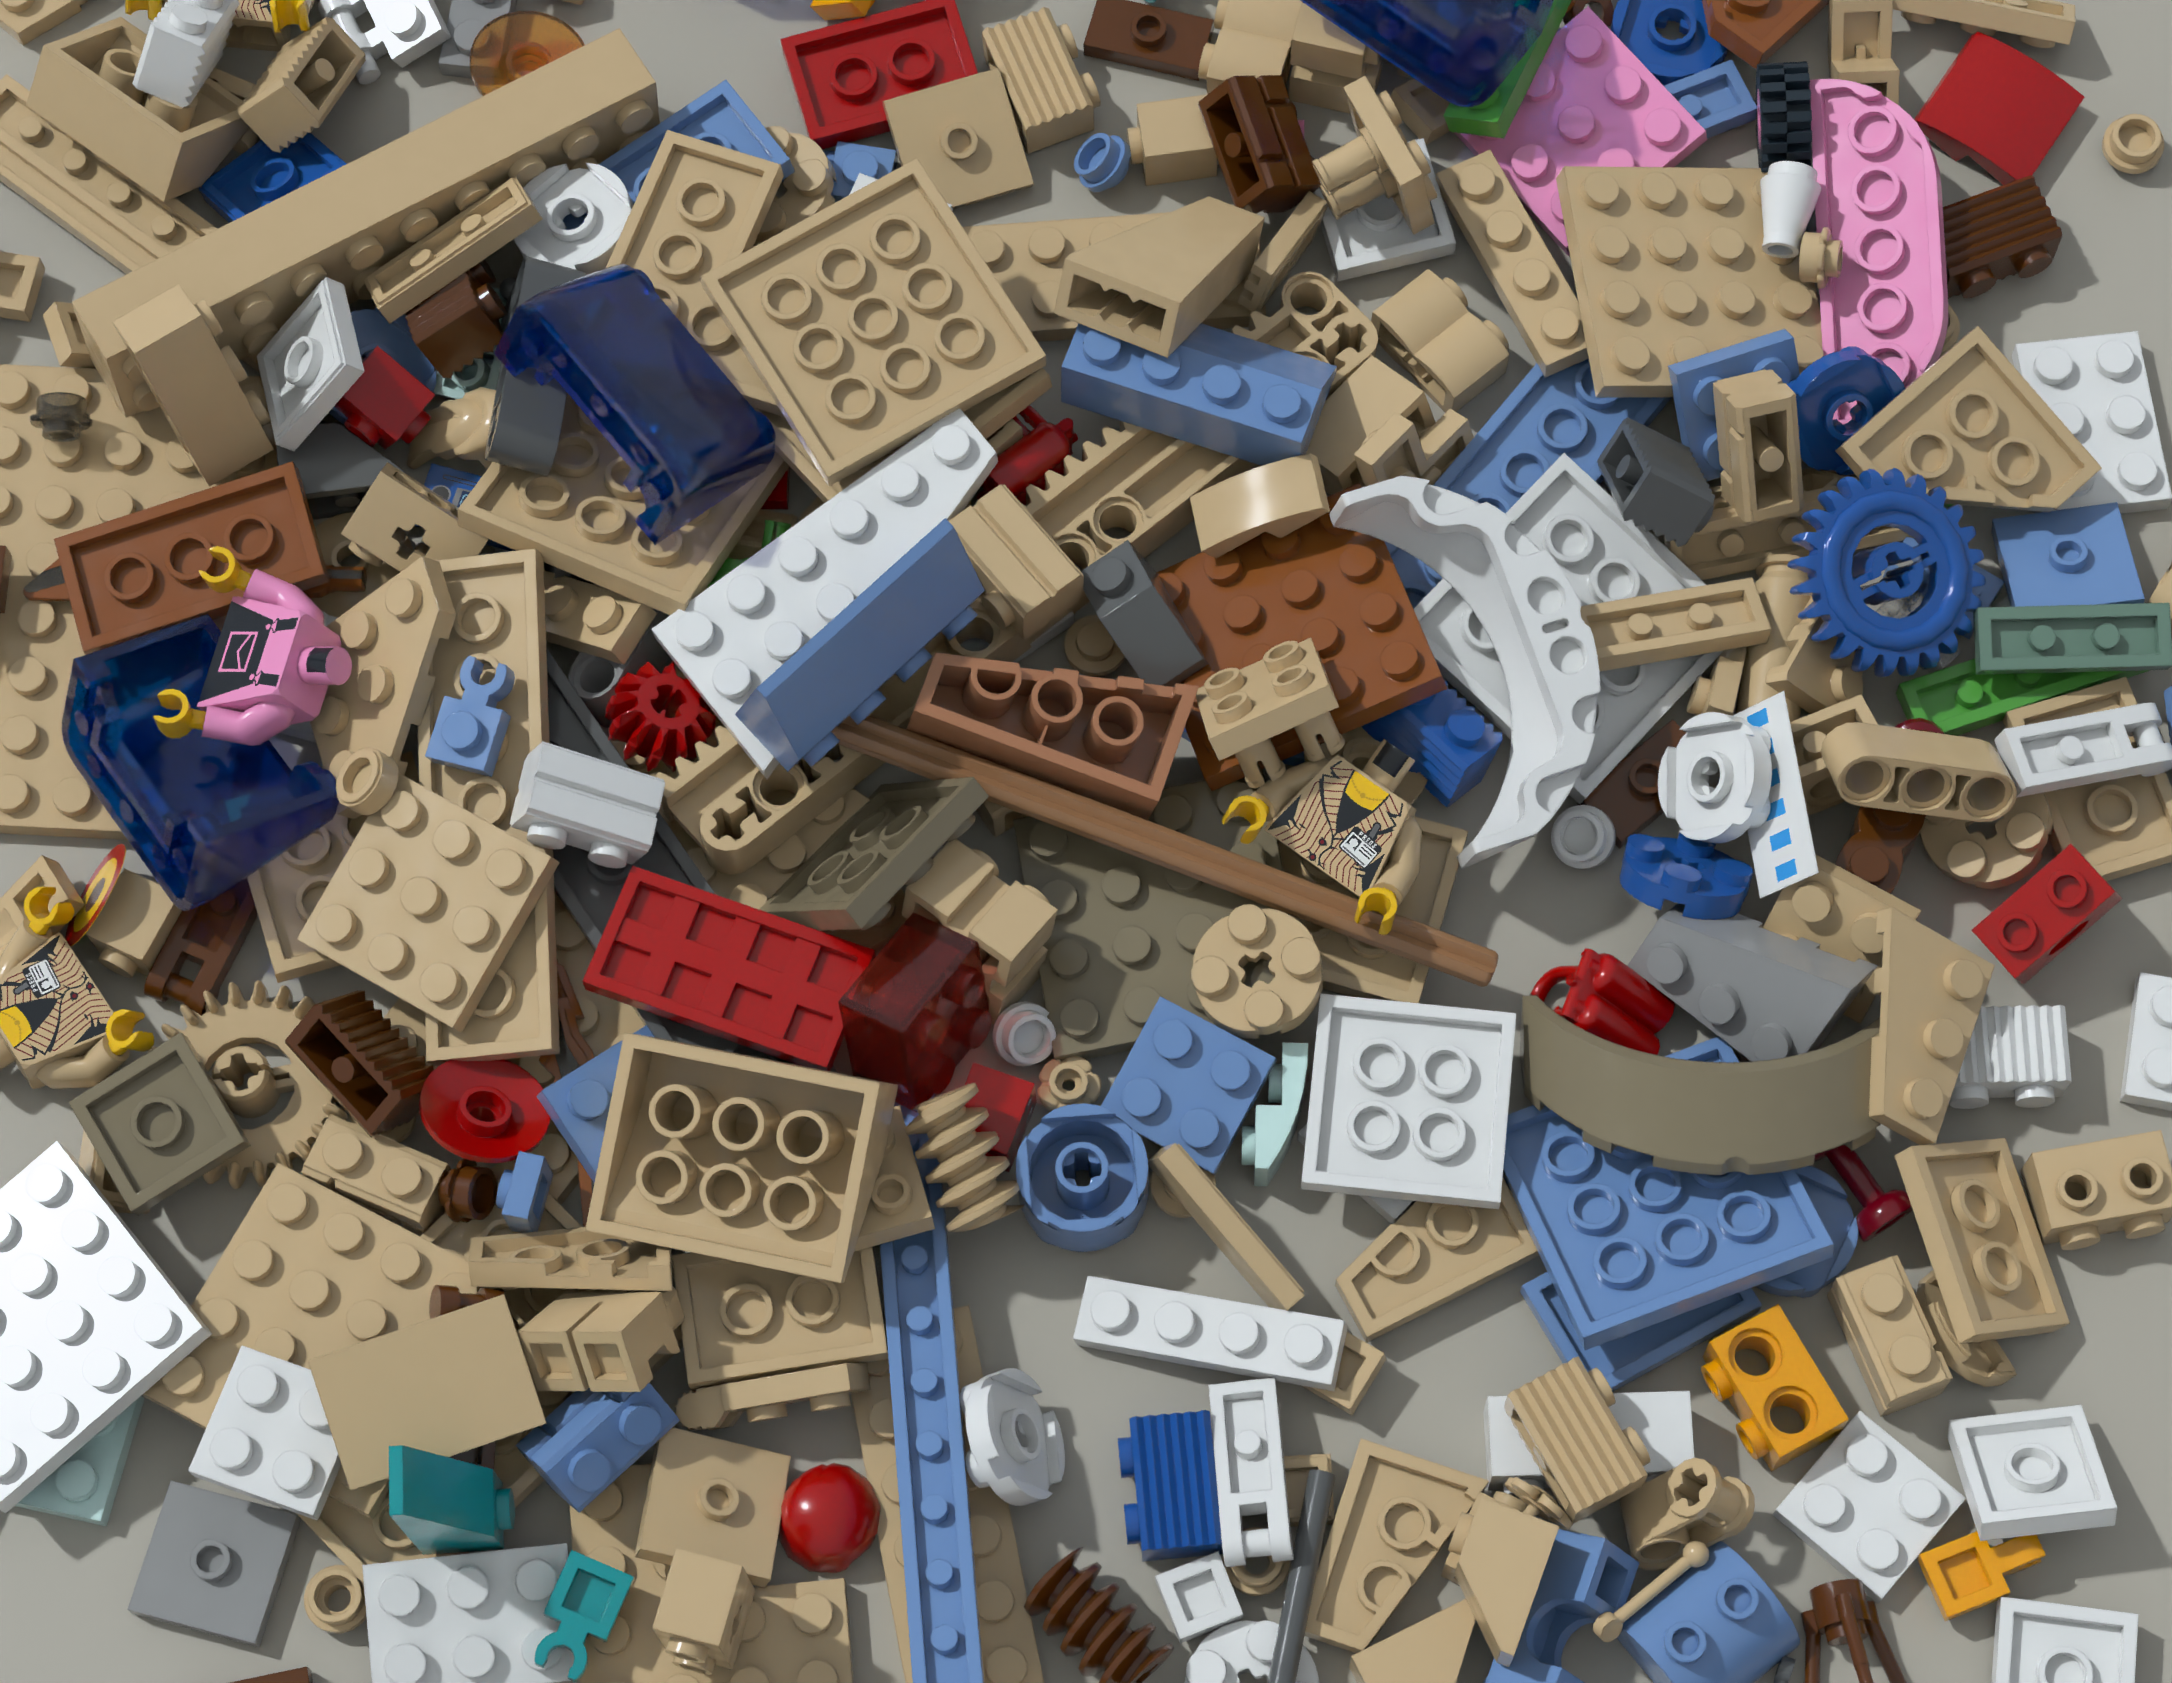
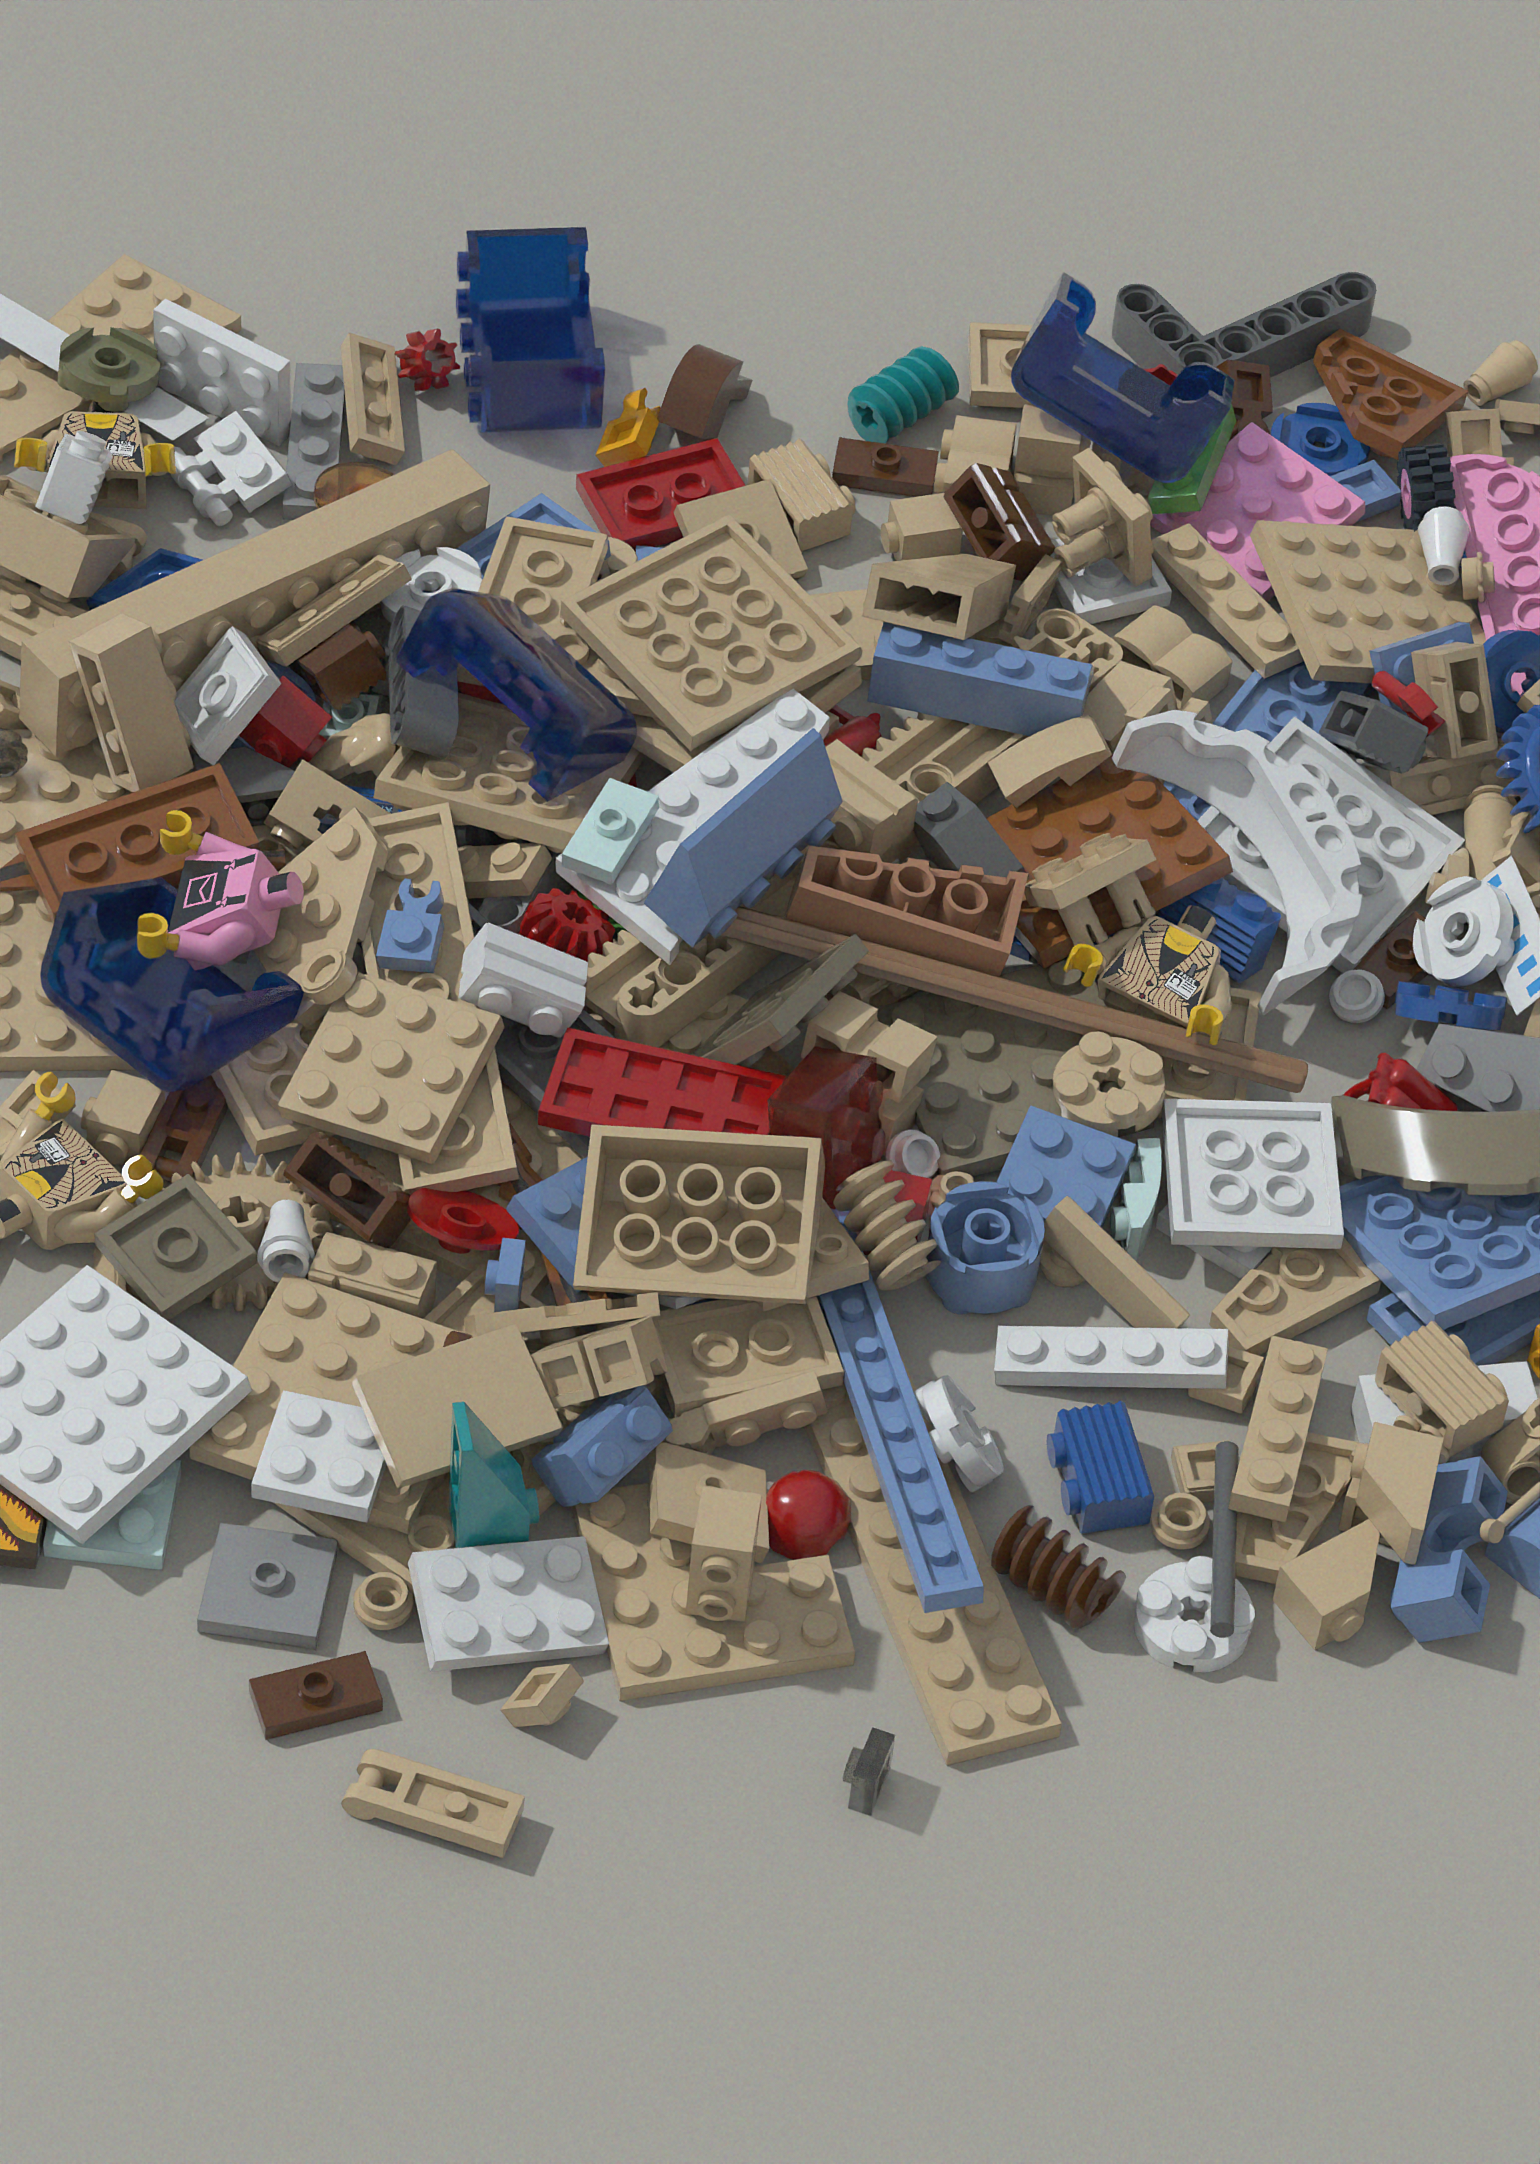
camera: 15 degrees left, 20 degrees down
sticker [65,844,126,946] -> none
tan brick [237,17,366,153] -> none
reddish brown plate [438,1158,497,1223] -> none
teal plate [535,1550,634,1682] -> none
medium blue plate [1074,133,1131,192] -> none
white plate [1155,1552,1243,1644] -> none
white plate [1209,1377,1294,1567] -> none
tan plate [1580,577,1771,672] -> none
none -> white cone [257,1200,315,1283]
none -> light aqua plate [562,778,659,885]
none -> tan plate [1228,1336,1328,1523]
none -> red bar [1372,671,1446,737]

